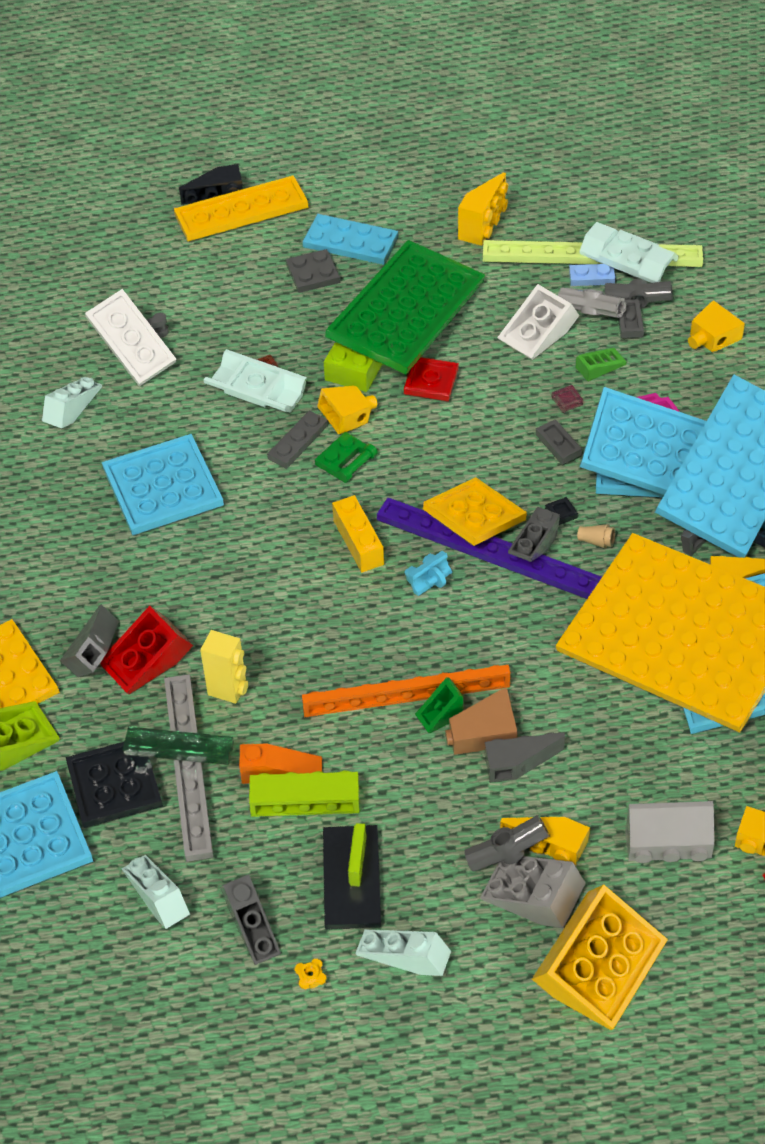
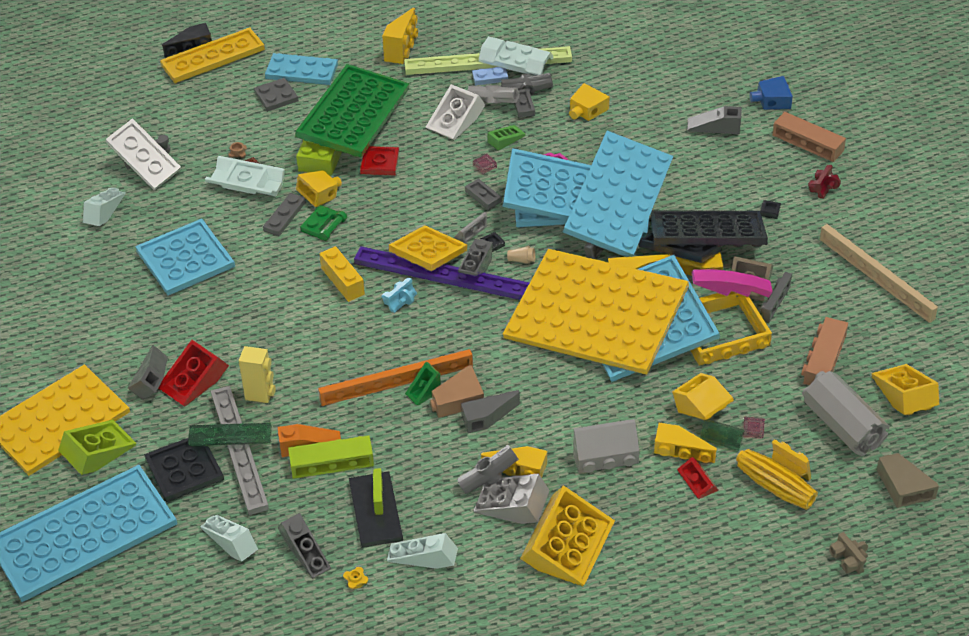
camera: 10 degrees left, 5 degrees down
none -> medium nougat plate [229,142,247,158]
none -> light grey slope [454,212,487,243]

